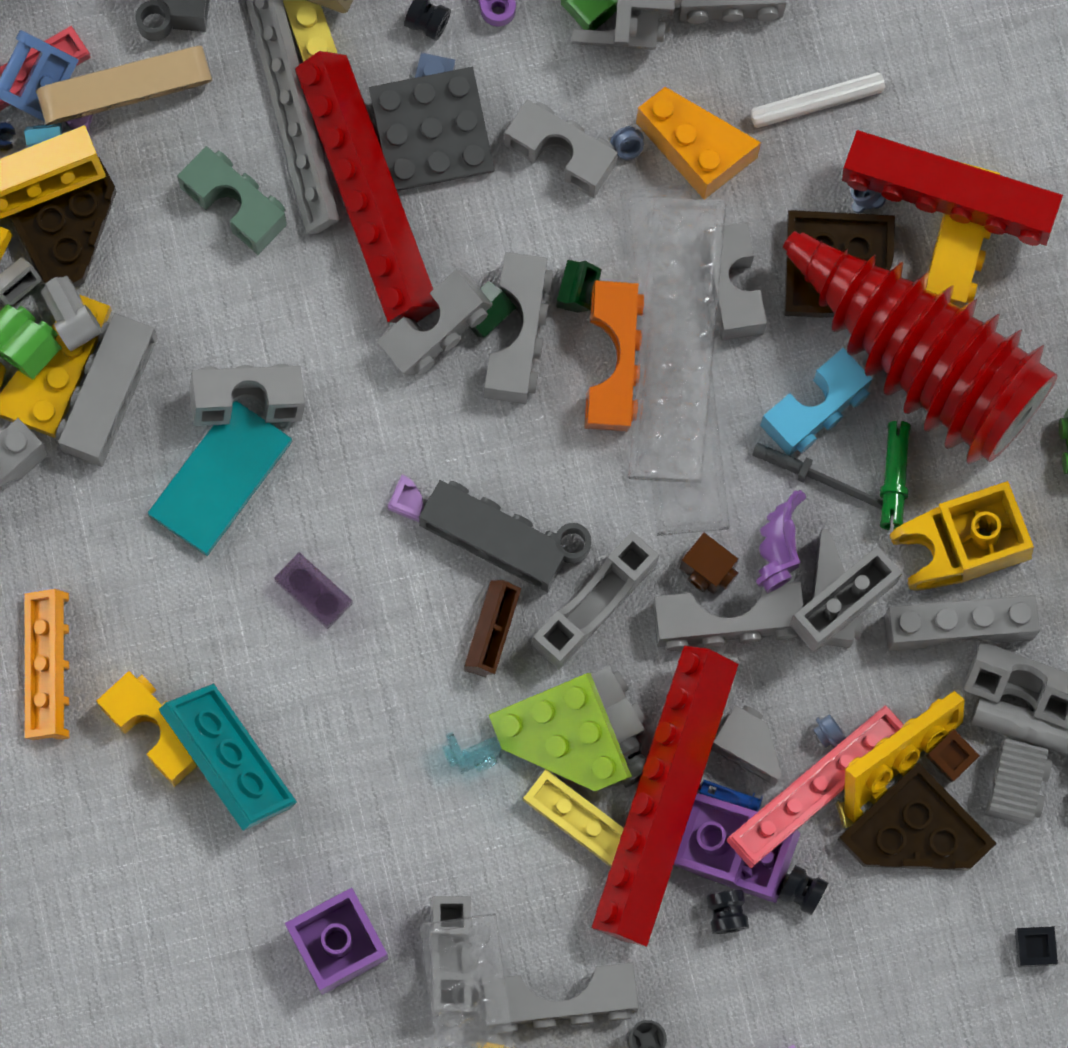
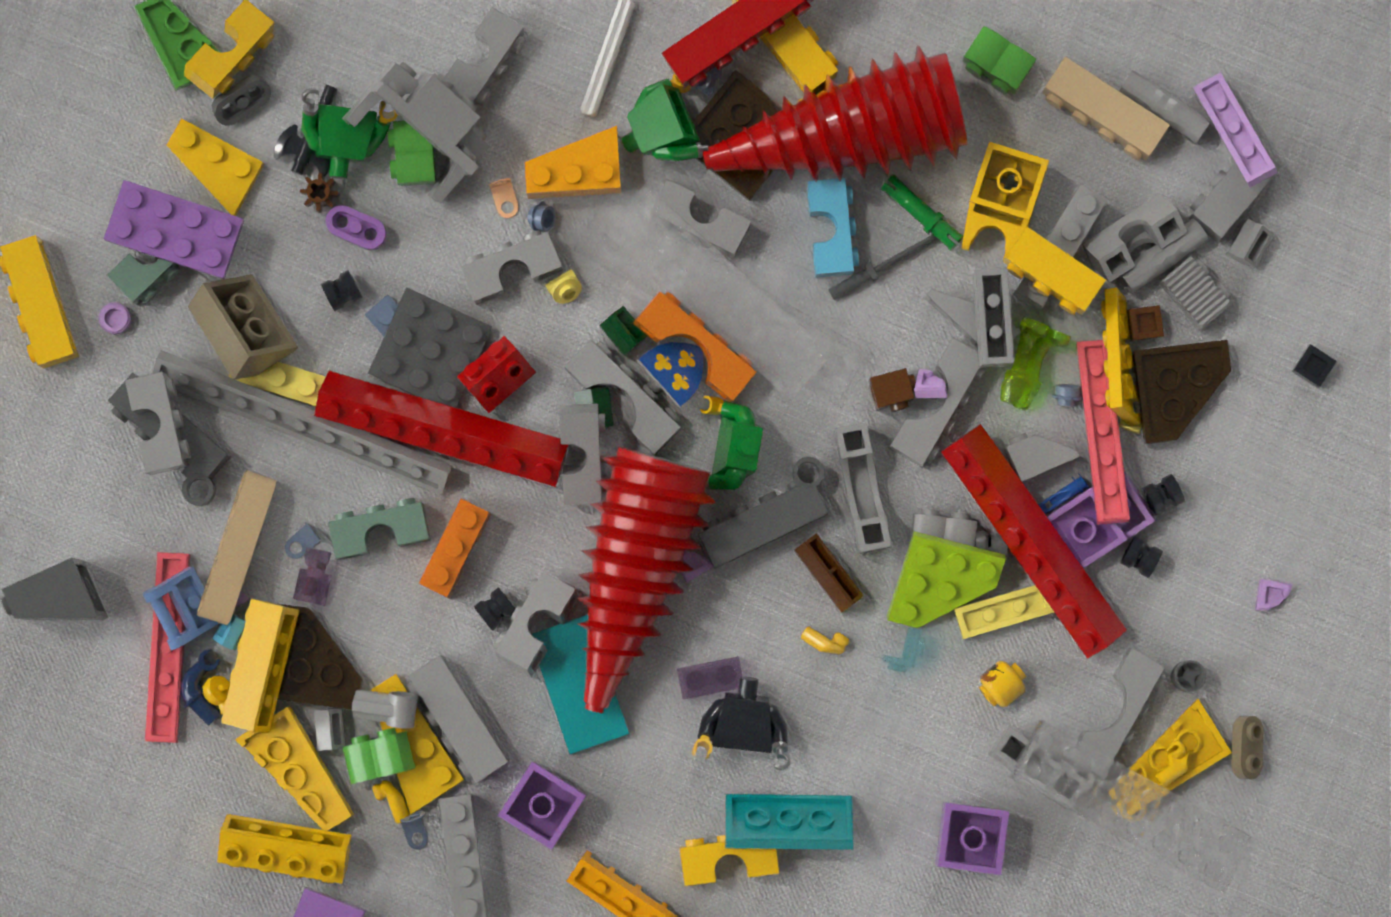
camera: 50 degrees left, 10 degrees up
medium lavender plant [756,490,806,593] -> none
none -> sand blue piece [285,522,322,559]
none -> clear purple plate [293,547,332,606]
none -> orange arch [419,498,491,599]
none -> red brick [457,336,536,413]
none -> black wheel [473,587,515,631]
none -> light nougat piece [489,178,518,218]
none -> medium lavender brick [498,761,587,850]
none -> light yellow plate [545,269,582,304]
none -> red cone [577,447,716,713]
none -> green torso [622,74,720,162]
none -> blue shield [637,342,704,408]
none -> black torso [692,677,791,771]
none -> green torso [700,395,763,490]
none -> yellow arm [801,626,849,655]
none -> lavender tile [914,369,947,398]
none -> yellow head [978,660,1026,708]
none -> clear neon green piece [1000,317,1071,411]
none -> yellow brick [1003,227,1106,315]

